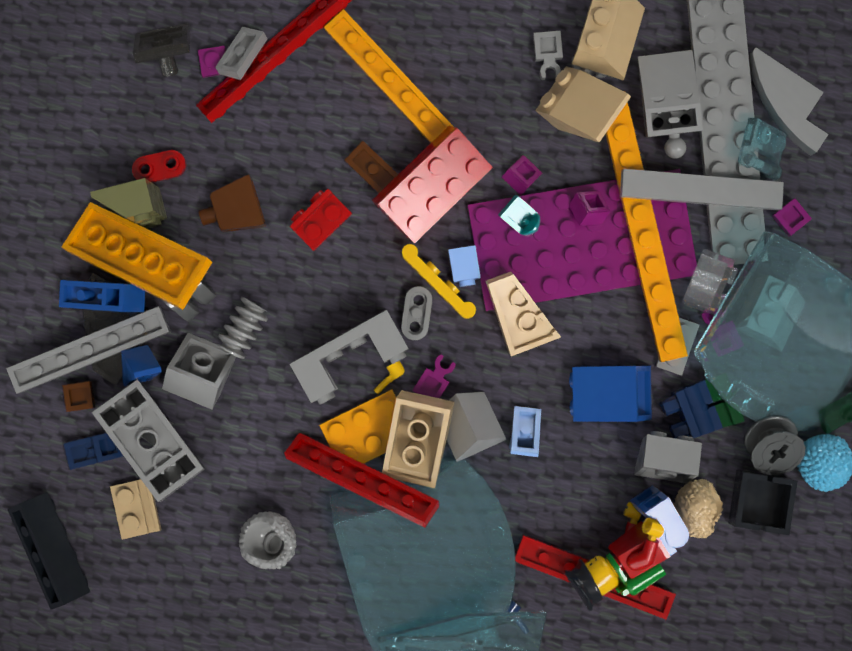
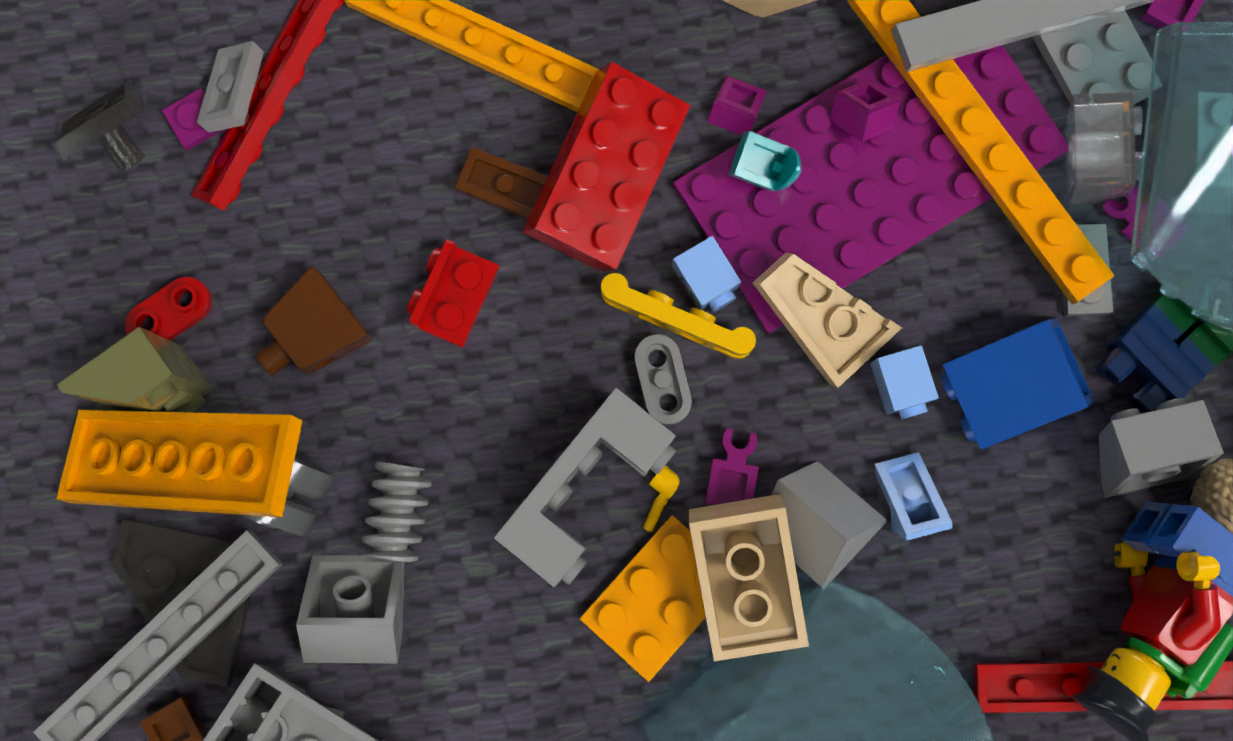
camera: 20 degrees left, 5 degrees down
blue slope [59,280,145,312] -> none
blue slope [121,345,162,387] -> none
red plate [284,433,439,528] -> none
none -> light blue brick [870,345,939,420]

